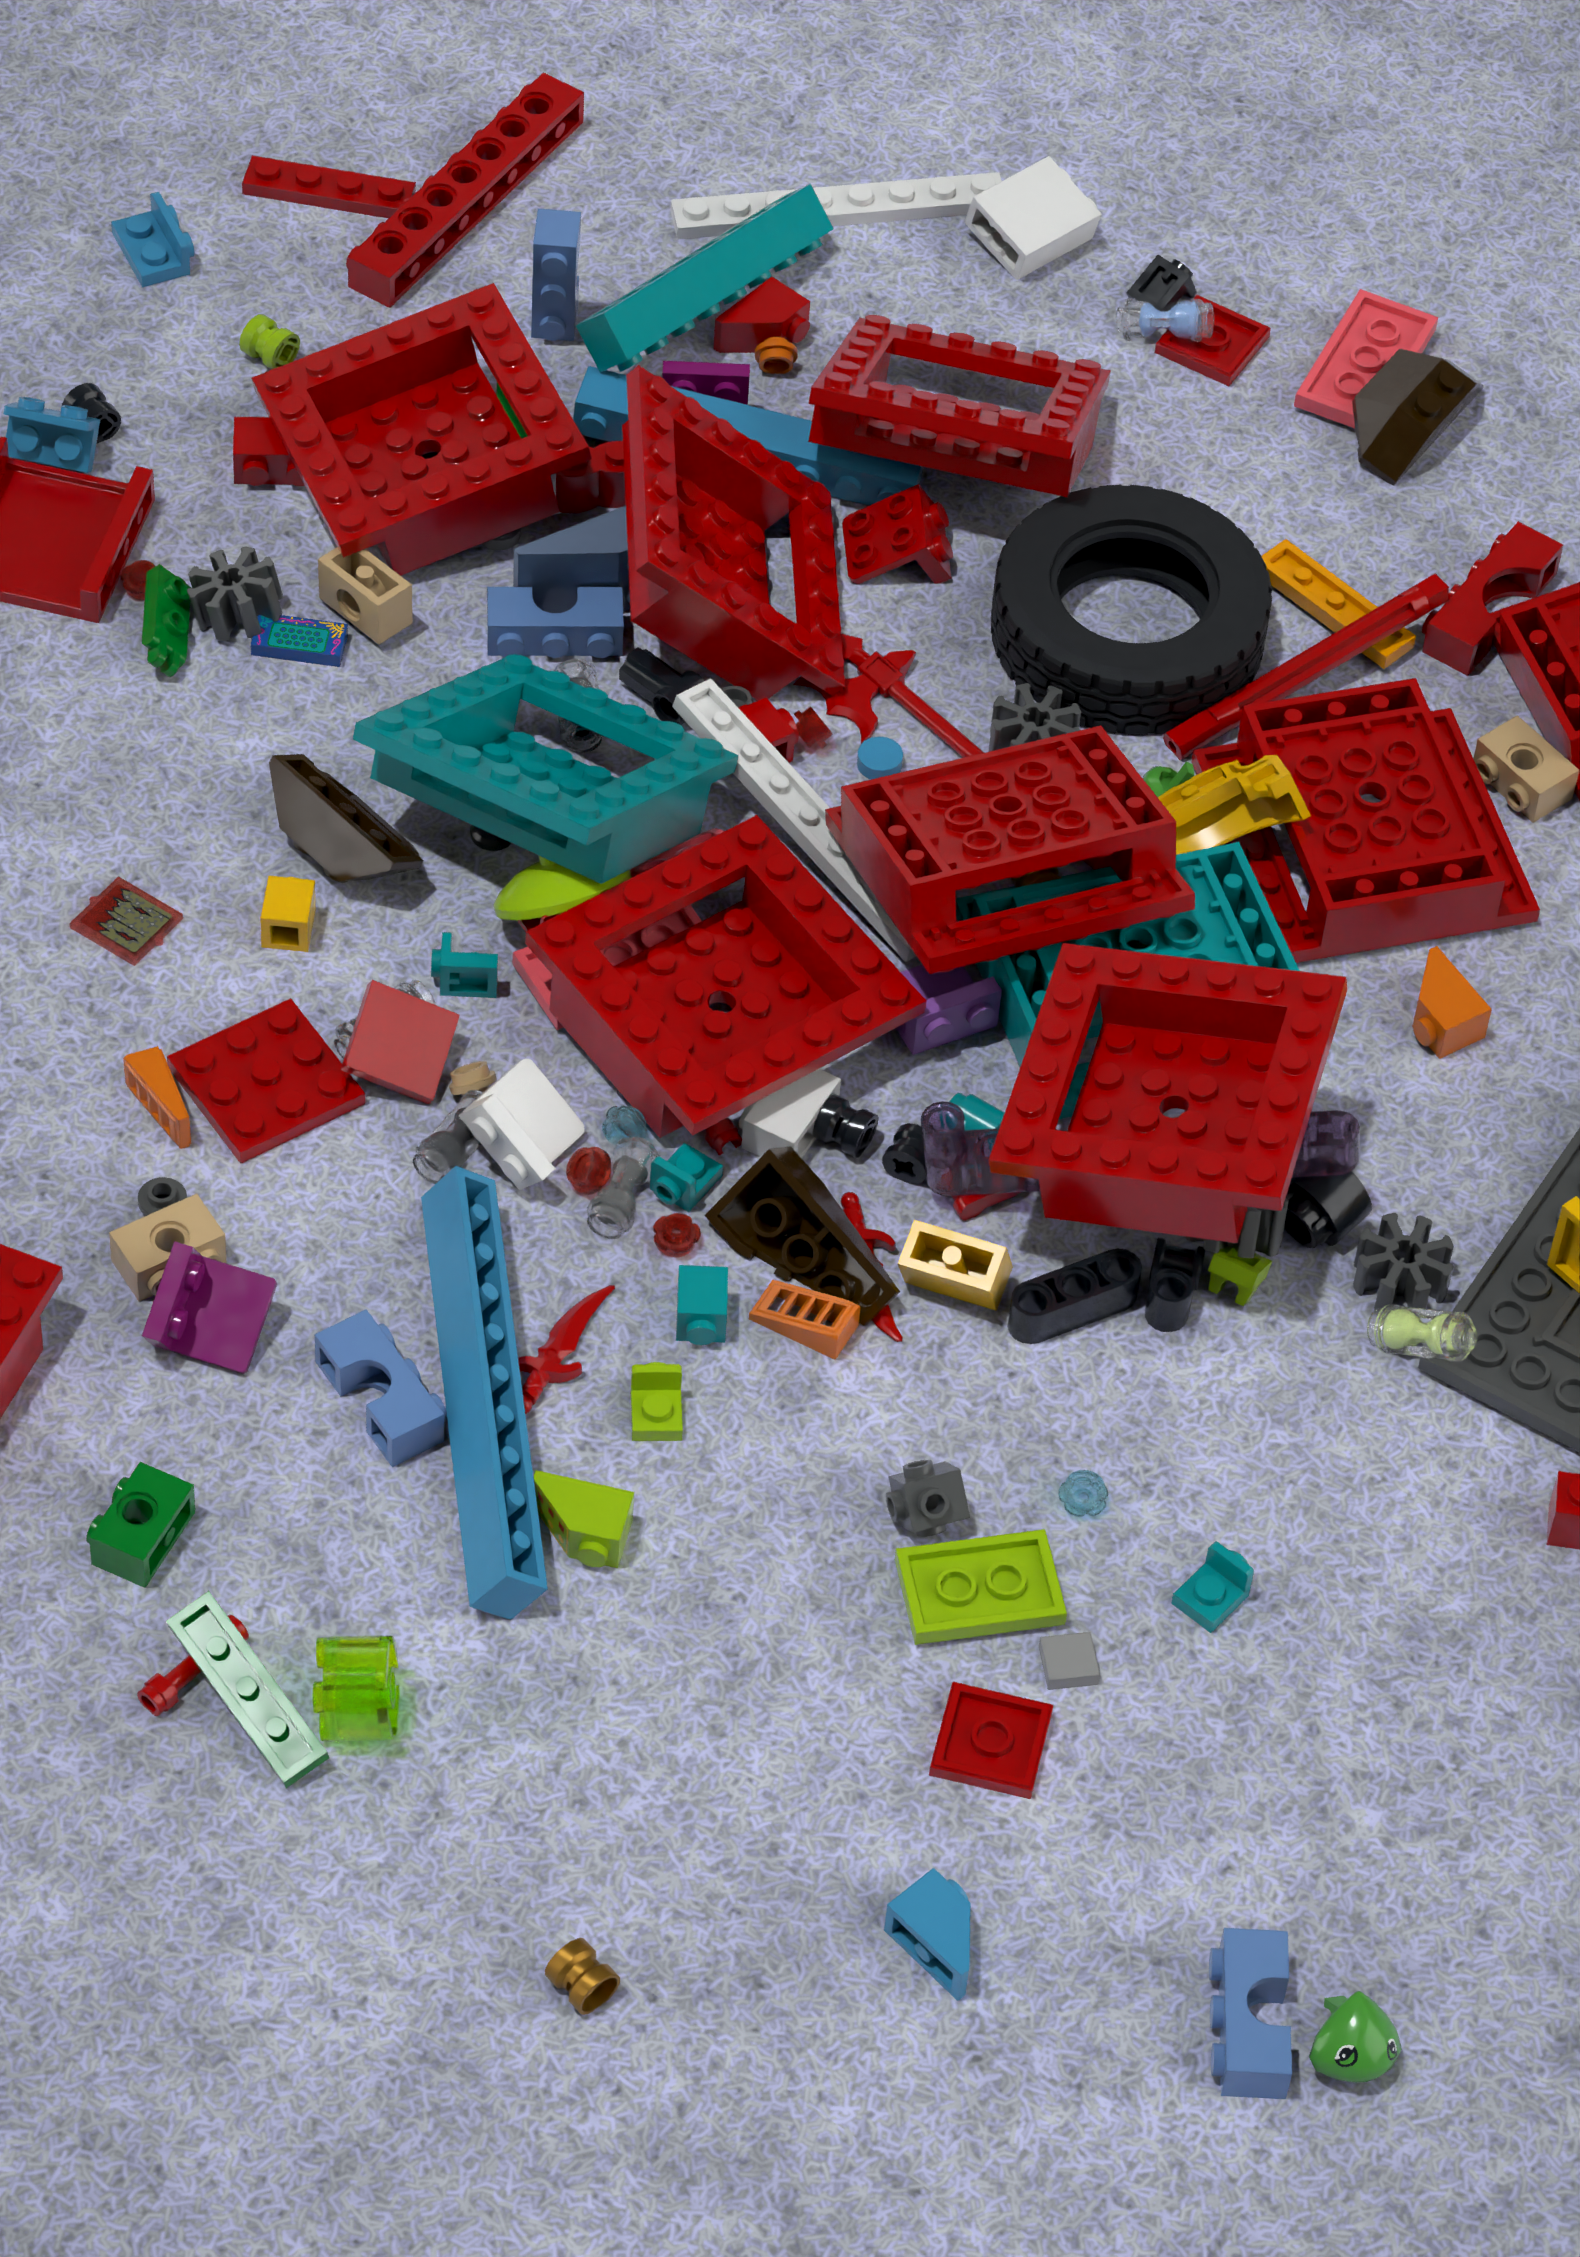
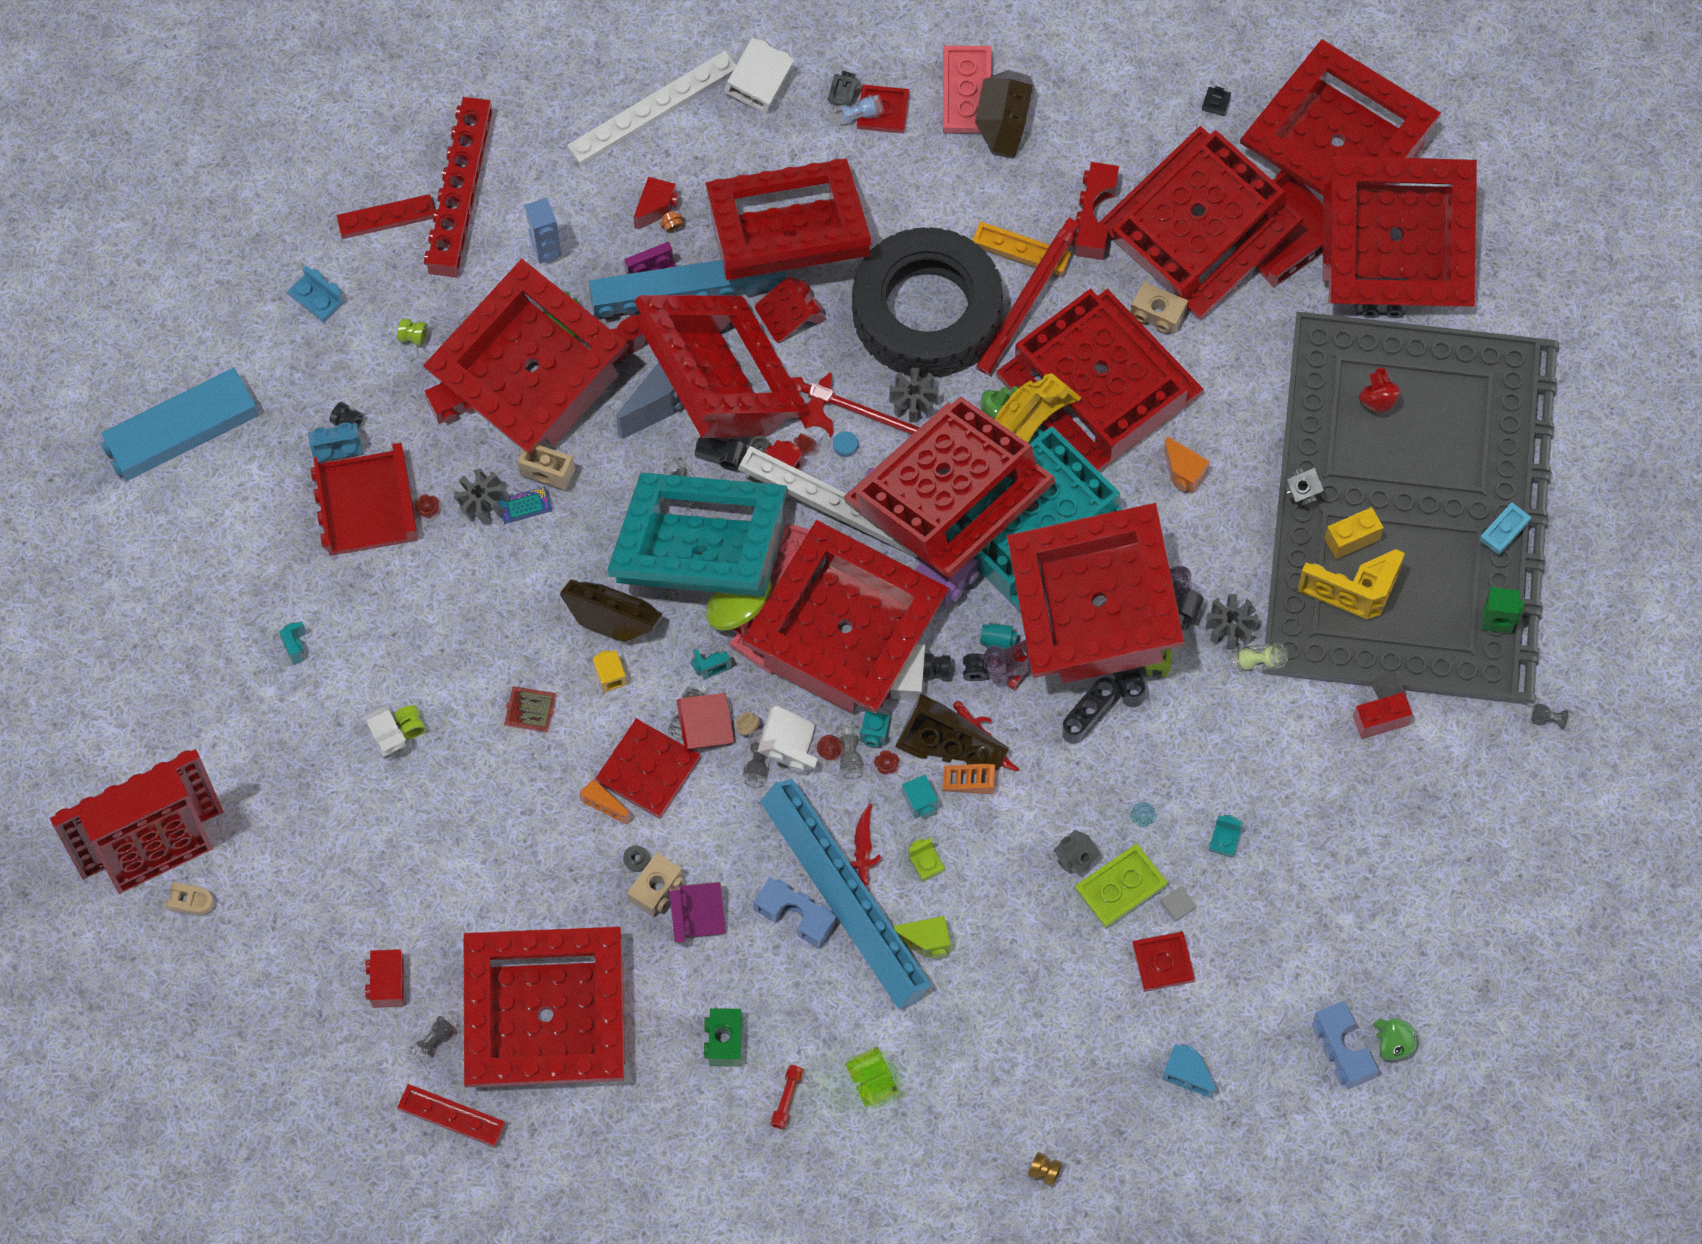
camera: 20 degrees left, 15 degrees up
green hinge [142,564,191,677] -> none
plate [166,1591,330,1788] -> none
medium blue arch [487,587,624,658] -> none
teal brick [575,184,834,372] -> none
clear light blue plate [602,1105,648,1150] -> none
yellow brick [897,1219,1013,1311] -> none

